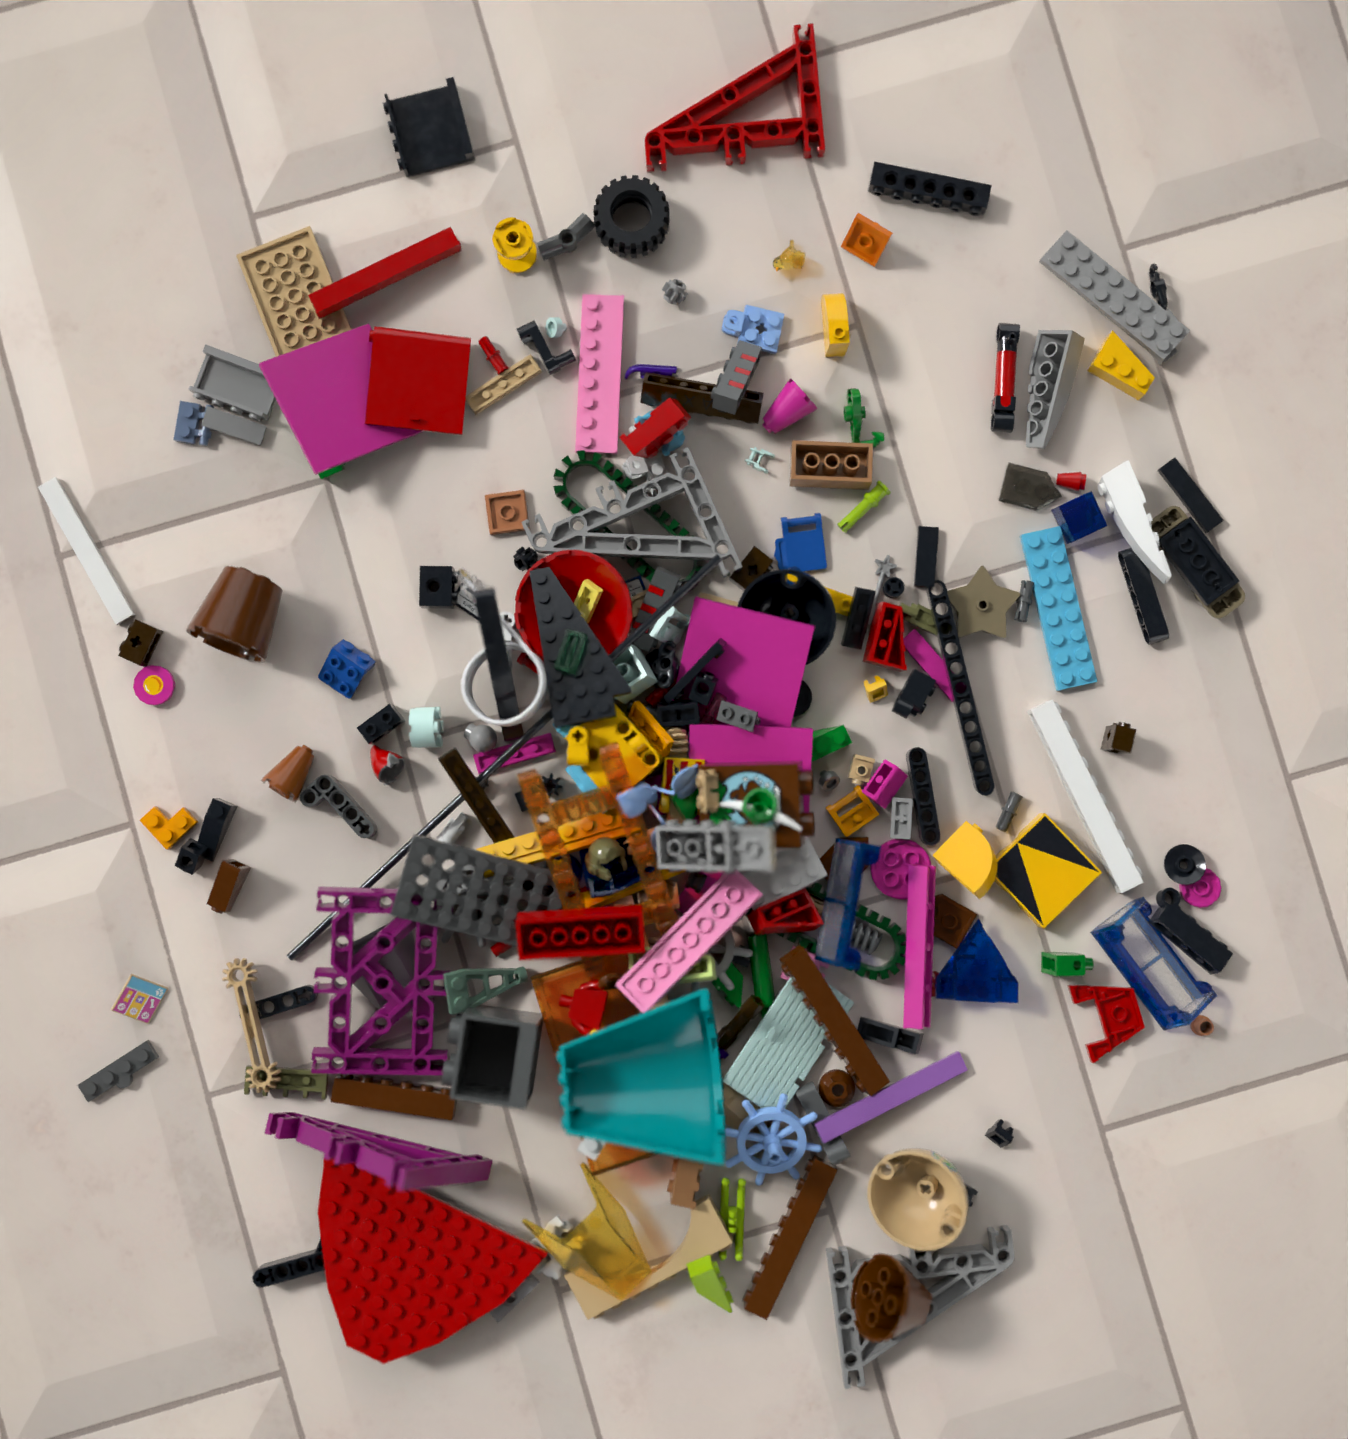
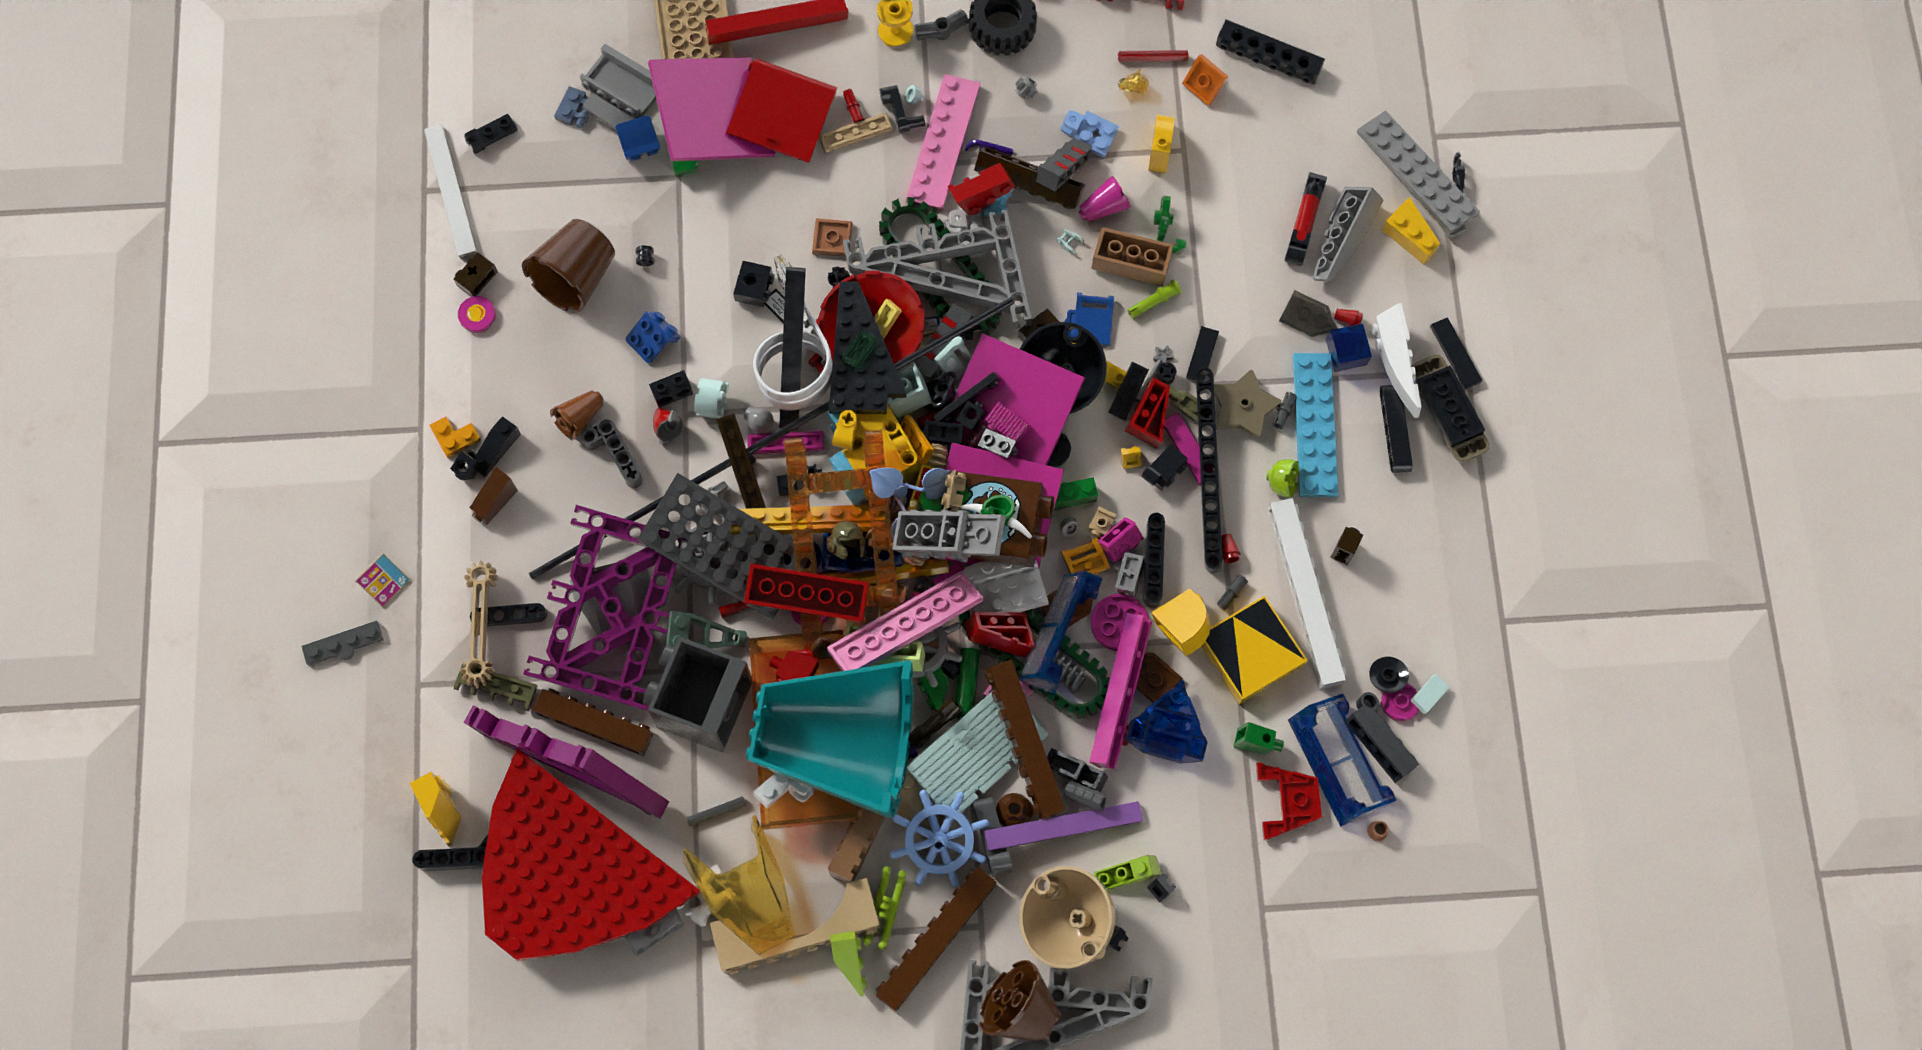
camera: 10 degrees right, 15 degrees down
none -> yellow wedge [409,772,461,846]
none -> black plate [464,114,518,154]
none -> blue bracket [616,115,661,162]
none -> black wheel [635,245,654,267]
none -> dark grey piece [686,796,746,827]
none -> dark pink brick [985,402,1031,444]
none -> dark grey axle [1064,781,1108,811]
none -> lime slope [1094,855,1161,890]
none -> red axle [1118,50,1189,62]
none -> red cone [1221,534,1241,564]
none -> lime cylinder [1266,459,1300,497]
none -> light aqua tile [1410,673,1449,714]

